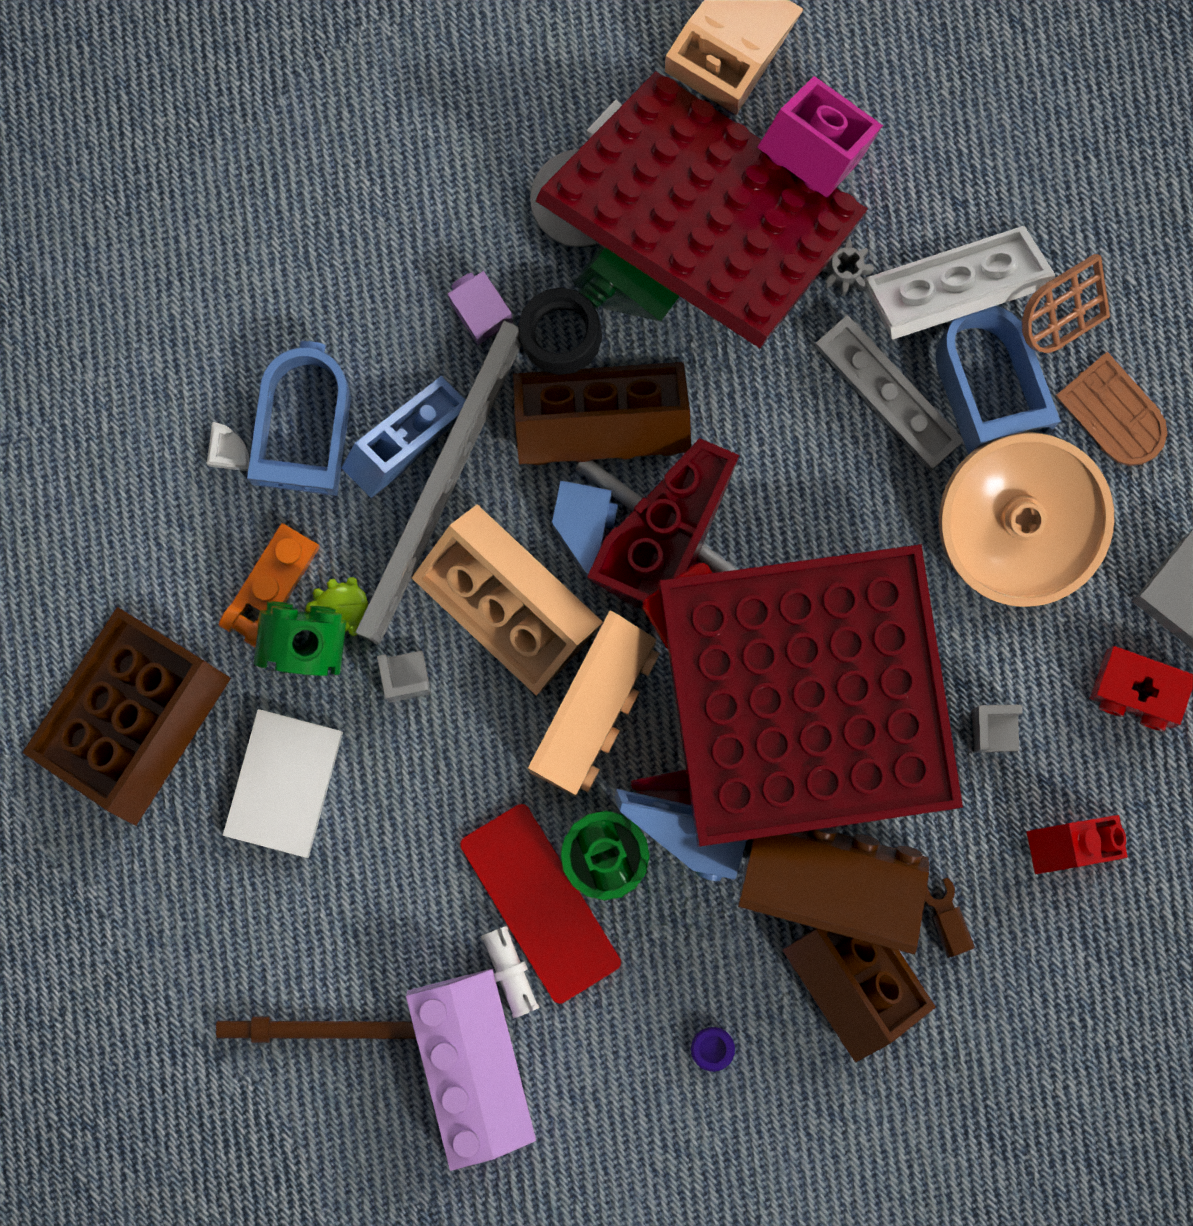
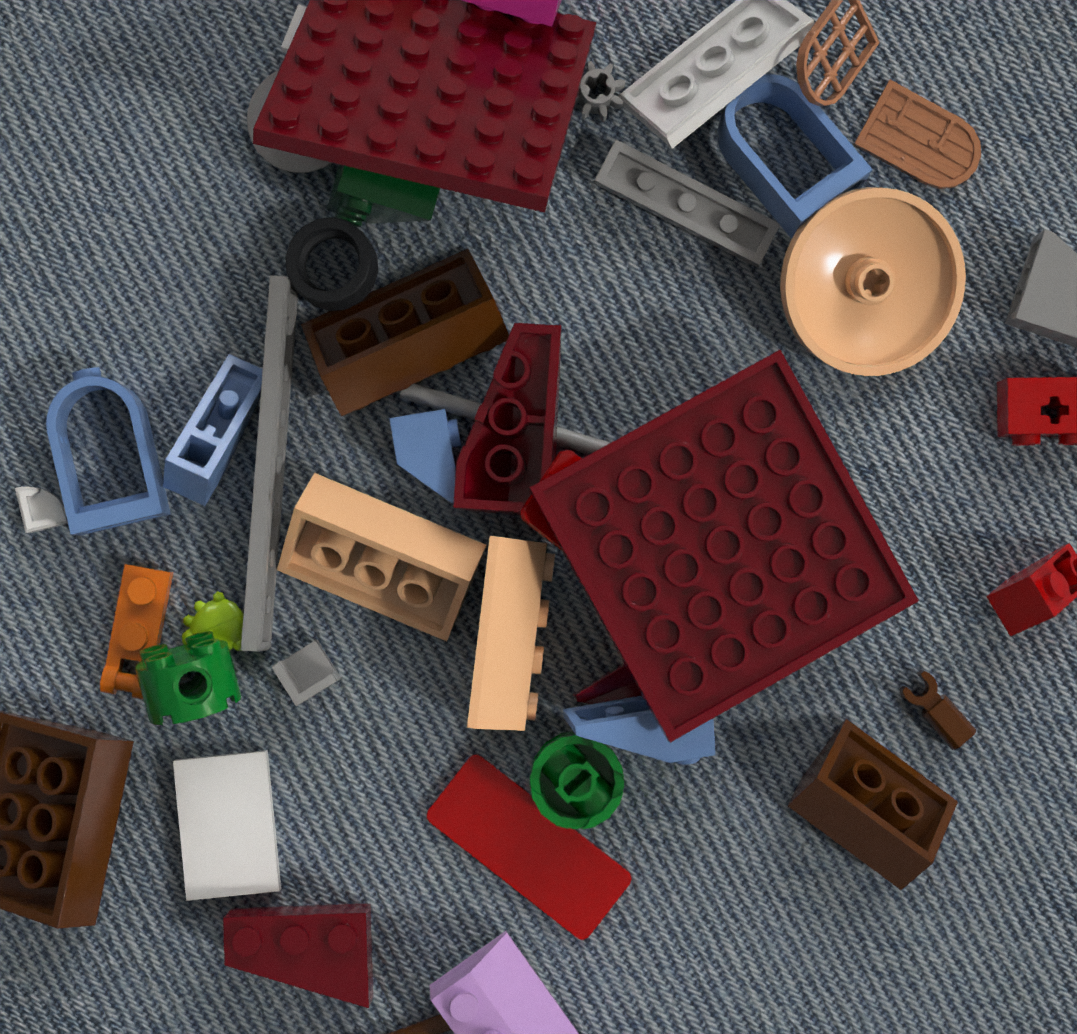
camera: 25 degrees left, 5 degrees up
lavender brick [448,271,513,346] -> none
white pin [481,926,540,1018] -> none
dark purple tile [691,1027,735,1072] -> none
reddish brown slope [738,827,929,955] -> none
light grey panel [972,705,1023,753] -> none
none -> dark red wedge [223,903,374,1008]

